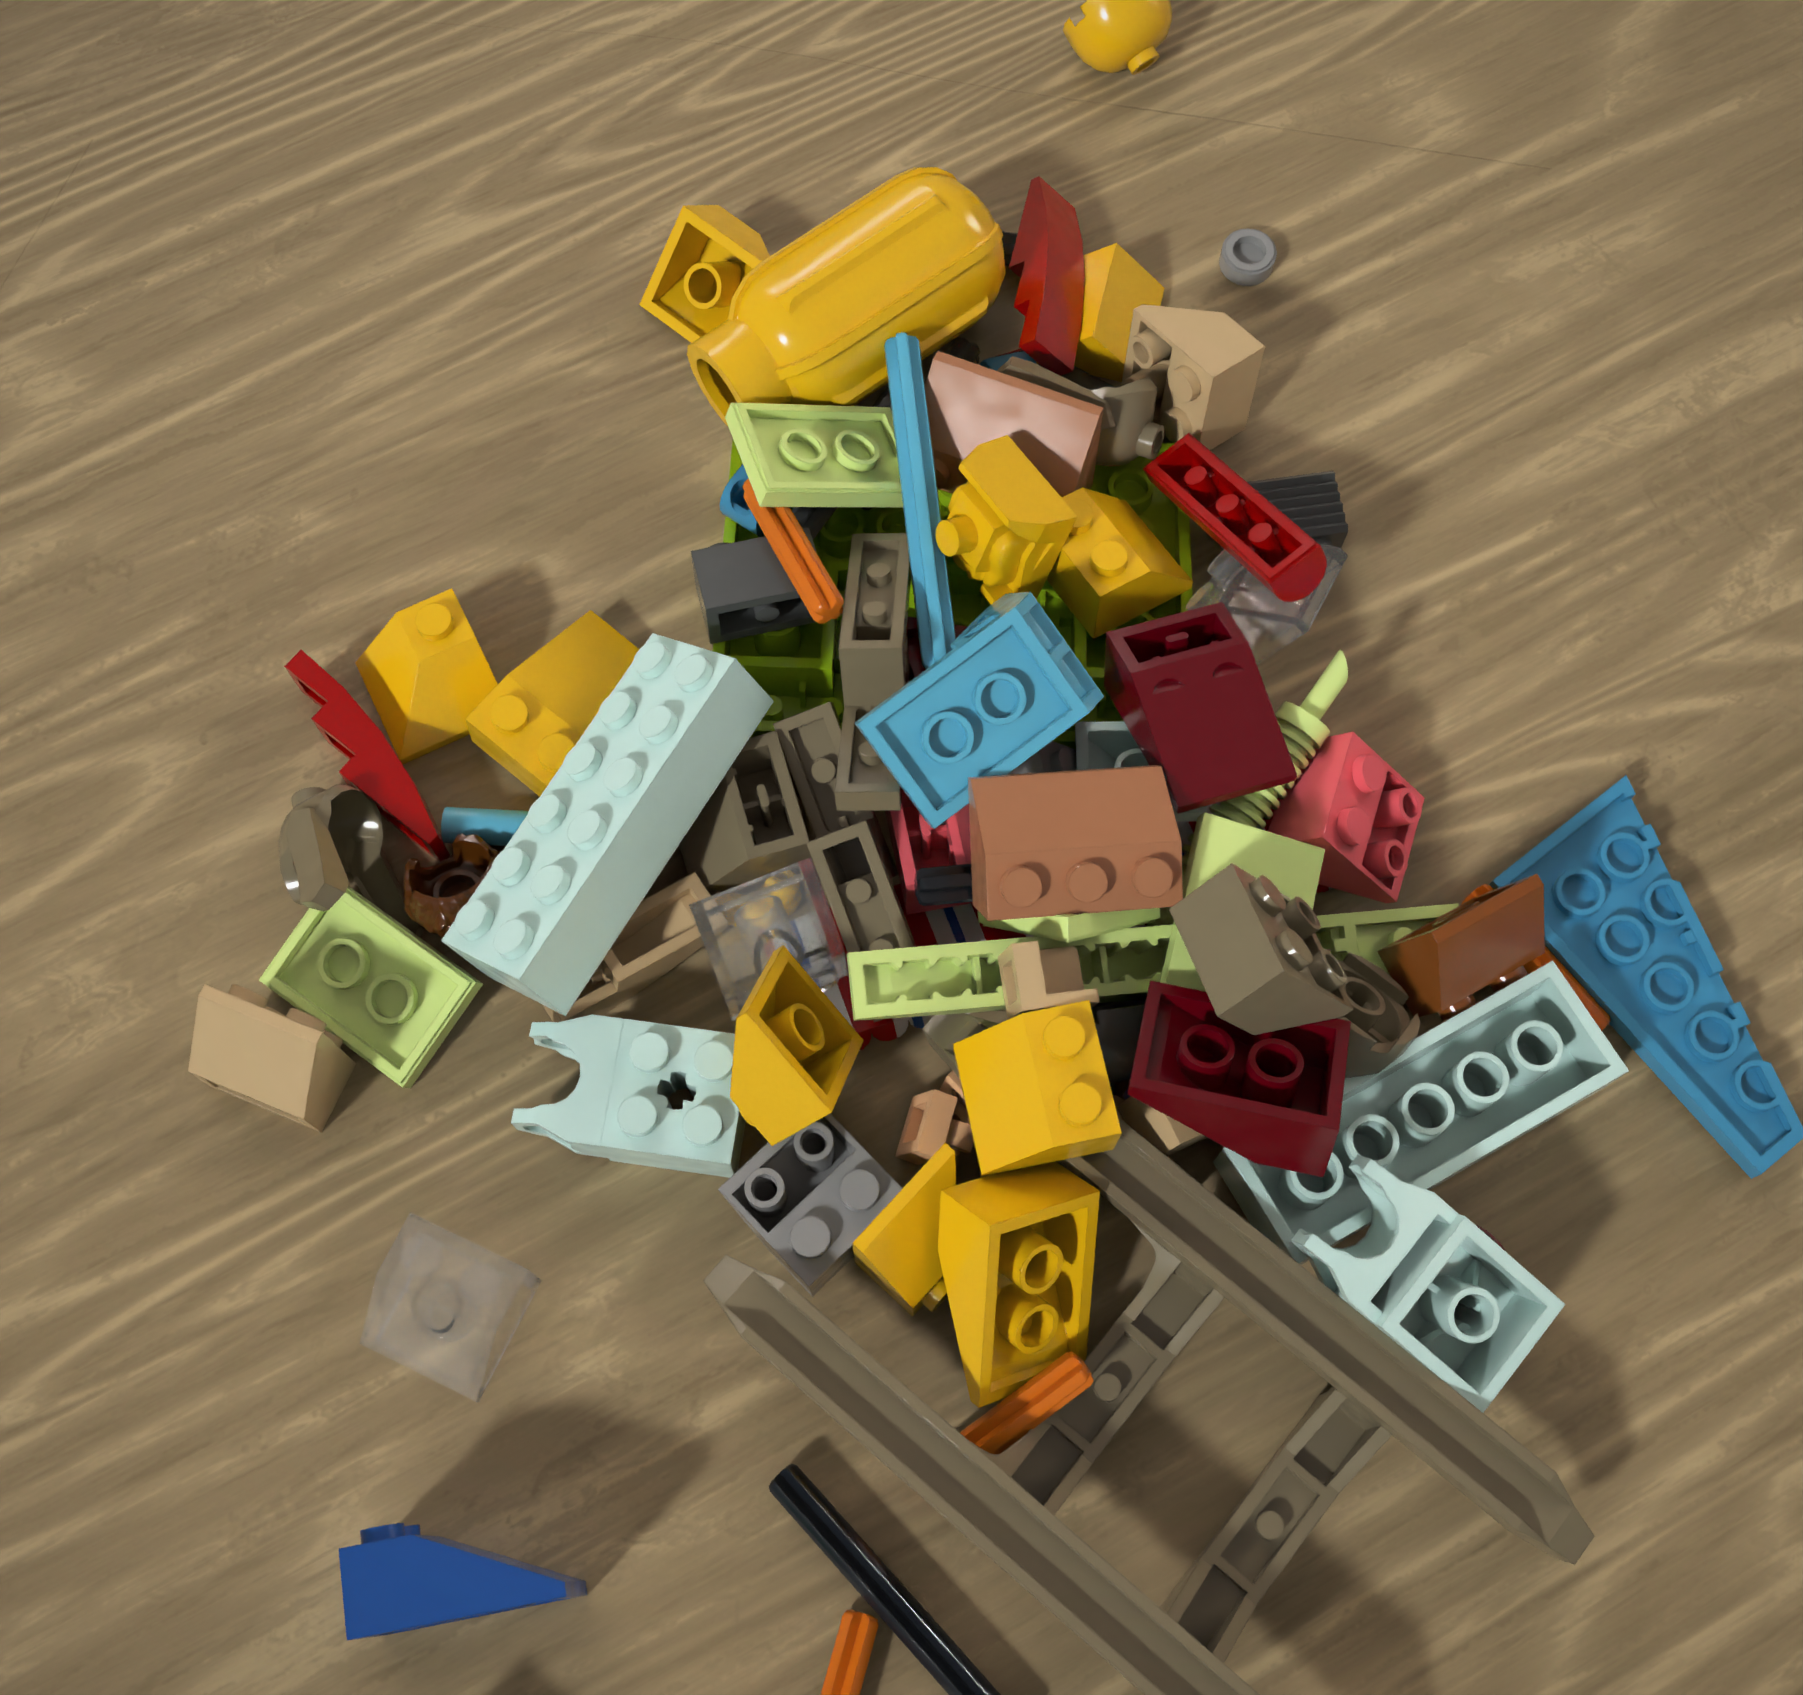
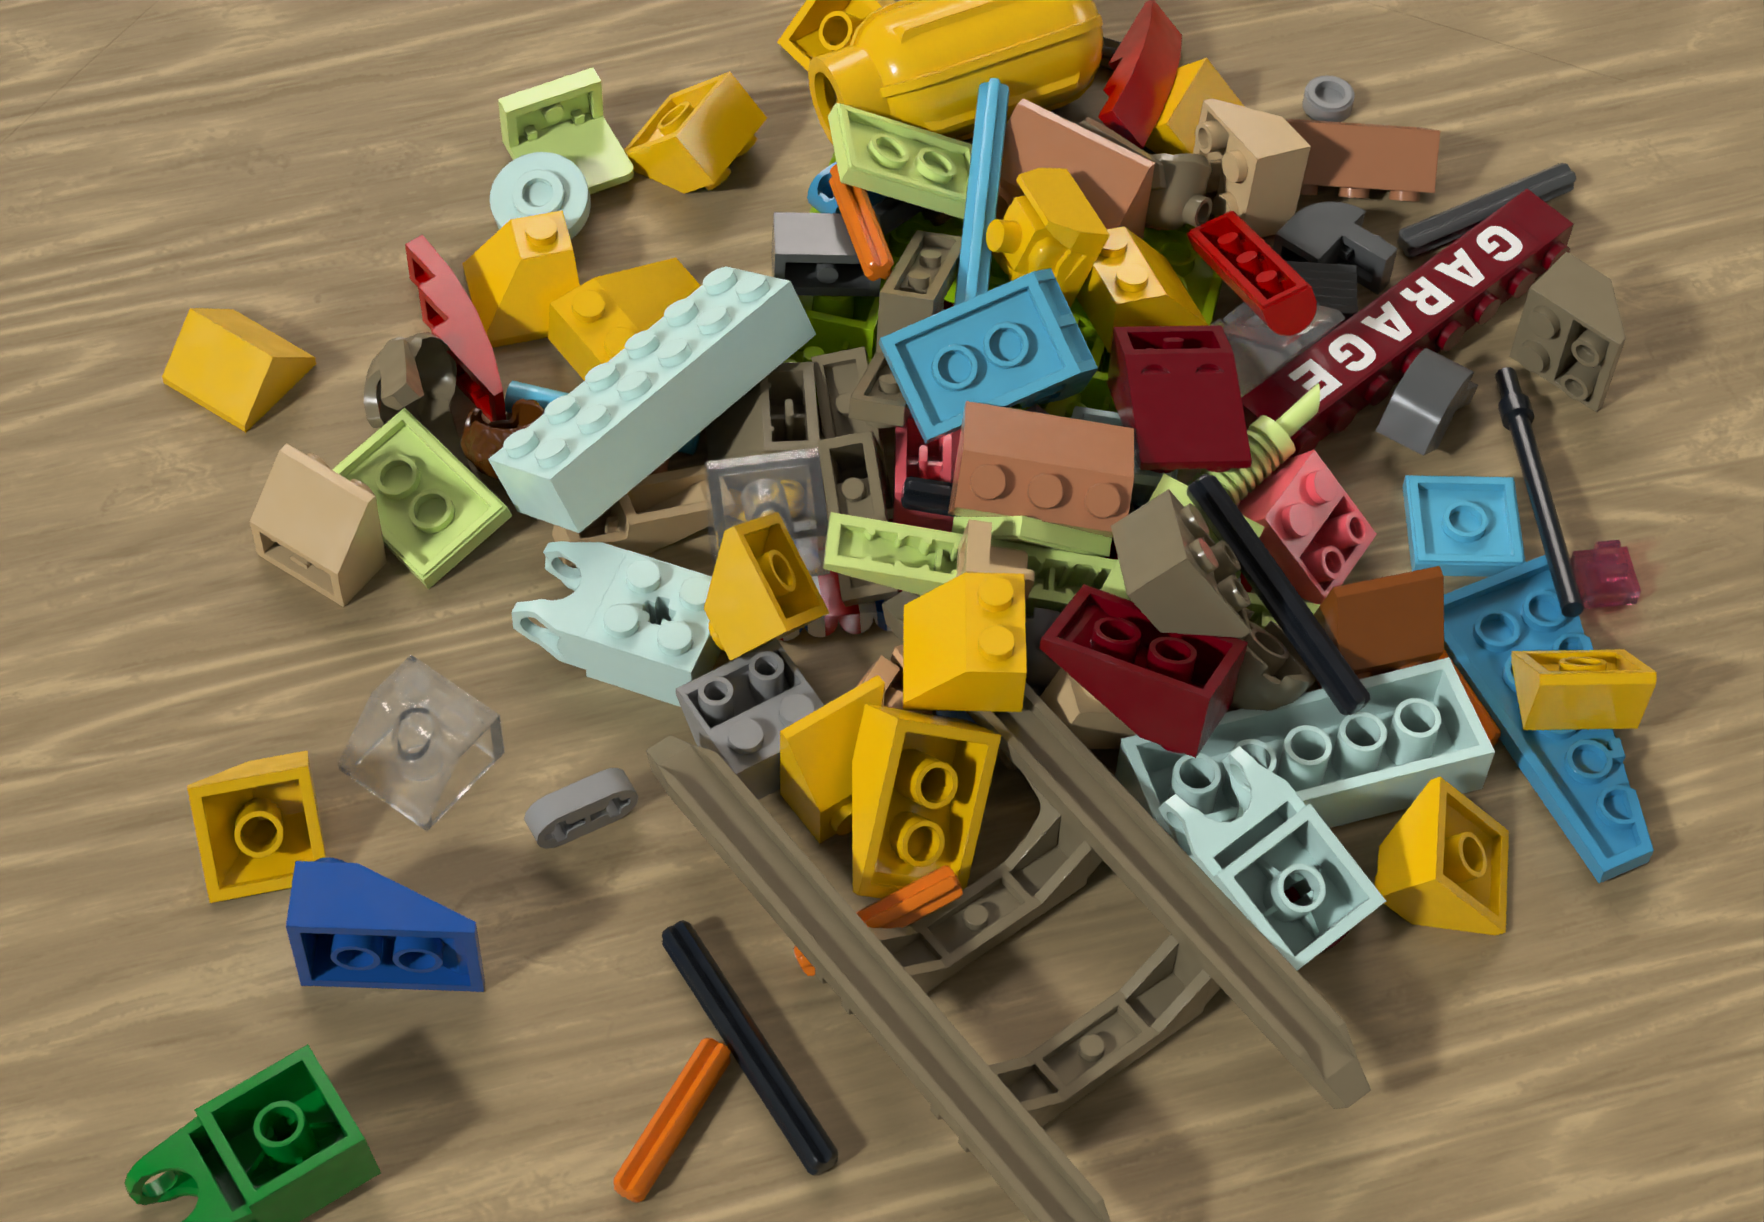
camera: 10 degrees right, 15 degrees down
none -> yellow slope [162,308,316,433]
none -> yellow slope [187,750,326,903]
none -> light aqua piece [490,152,591,239]
none -> yellowish green bracket [498,67,634,194]
none -> light grey beam [524,768,639,849]
none -> yellow slope [624,71,767,194]
none -> black axle [1187,474,1370,715]
none -> dark red brick [1241,189,1574,459]
none -> dark grey brick [1273,202,1398,295]
none -> nougat slope [1285,119,1440,202]
none -> yellow slope [1375,776,1509,936]
none -> dark grey brick [1376,348,1478,456]
none -> dark grey axle [1397,163,1577,257]
none -> medium azure tile [1402,475,1526,577]
none -> black bar [1495,367,1584,617]
none -> dark tan slope [1510,252,1626,412]
none -> yellow slope [1511,649,1657,730]
none -> clear pink tile [1570,540,1641,609]

